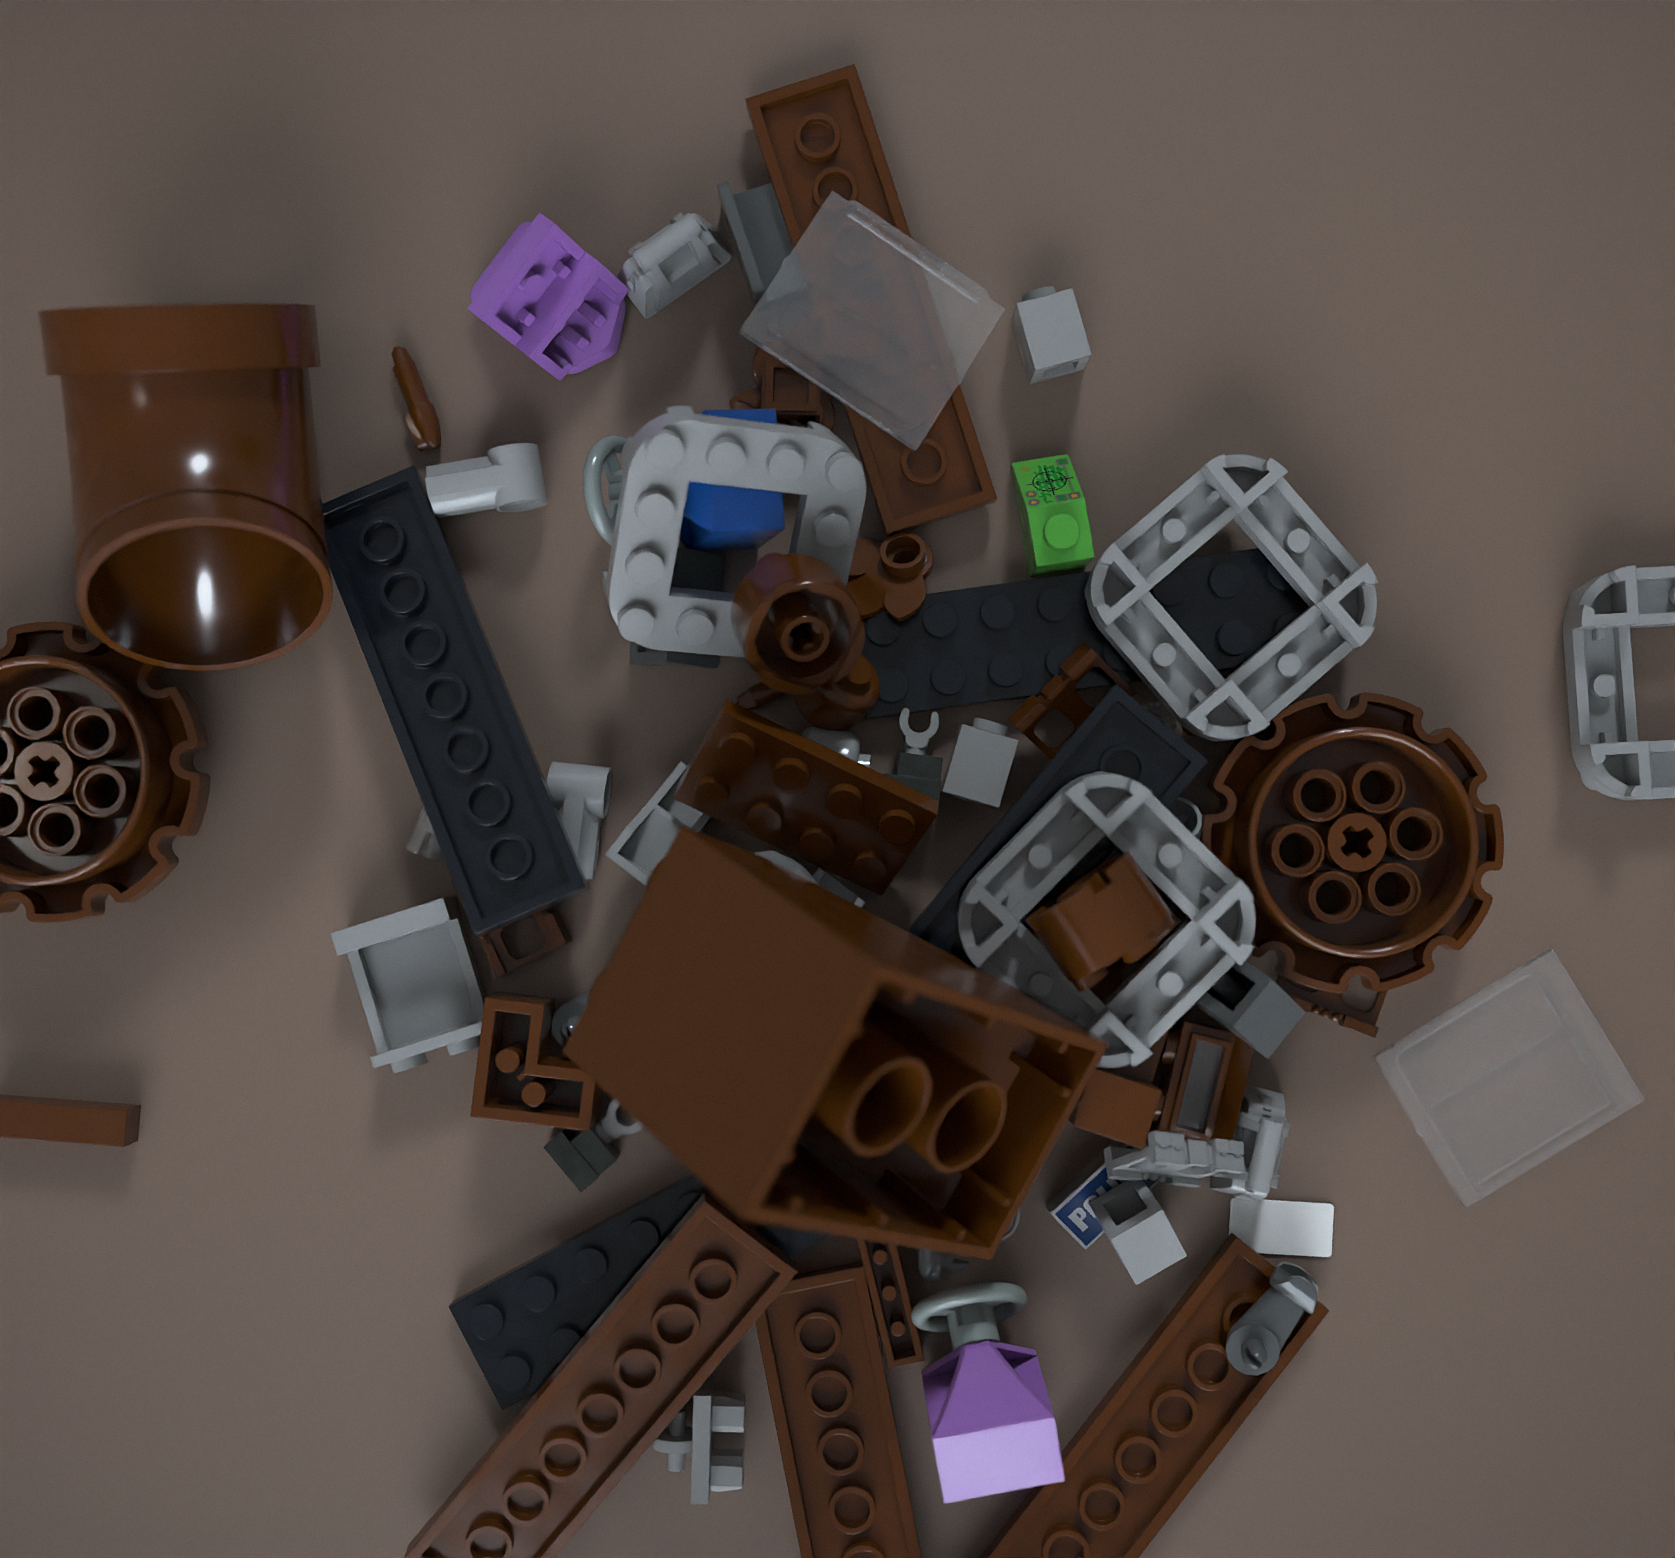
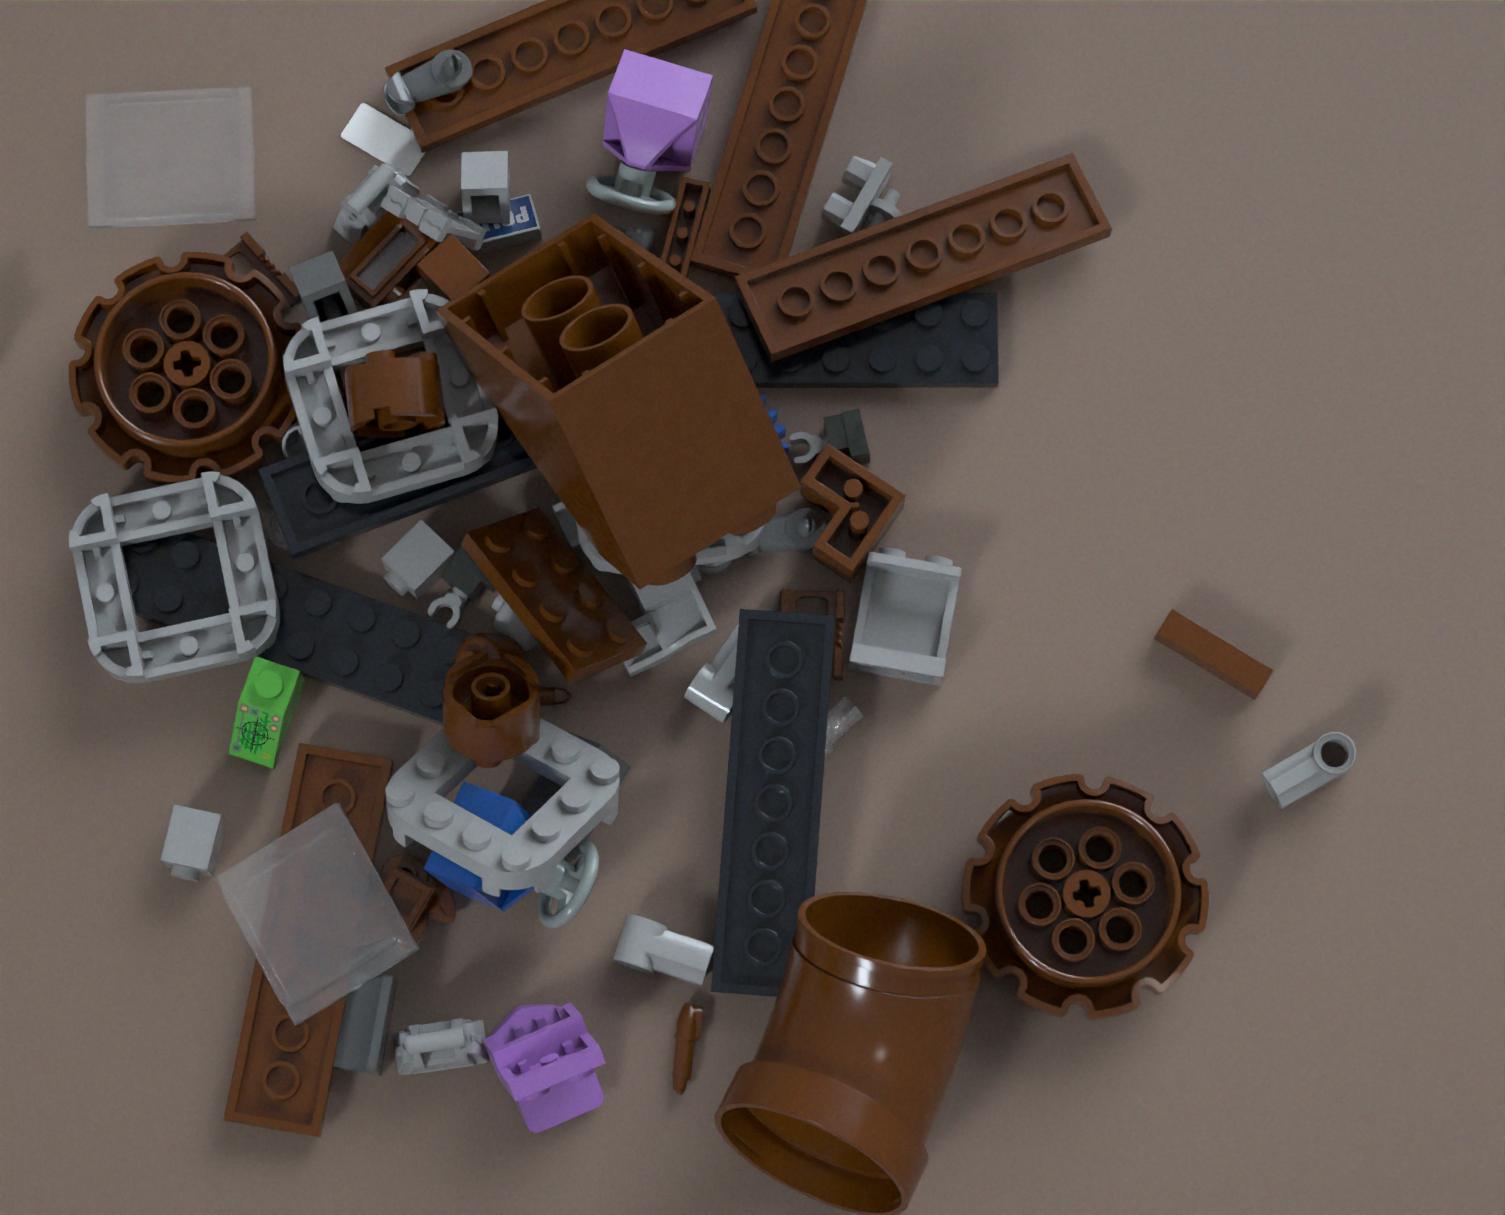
camera: 155 degrees left, 10 degrees down
reddish brown plate [846,532,933,622] -> none
reddish brown piece [1008,642,1144,759] -> none

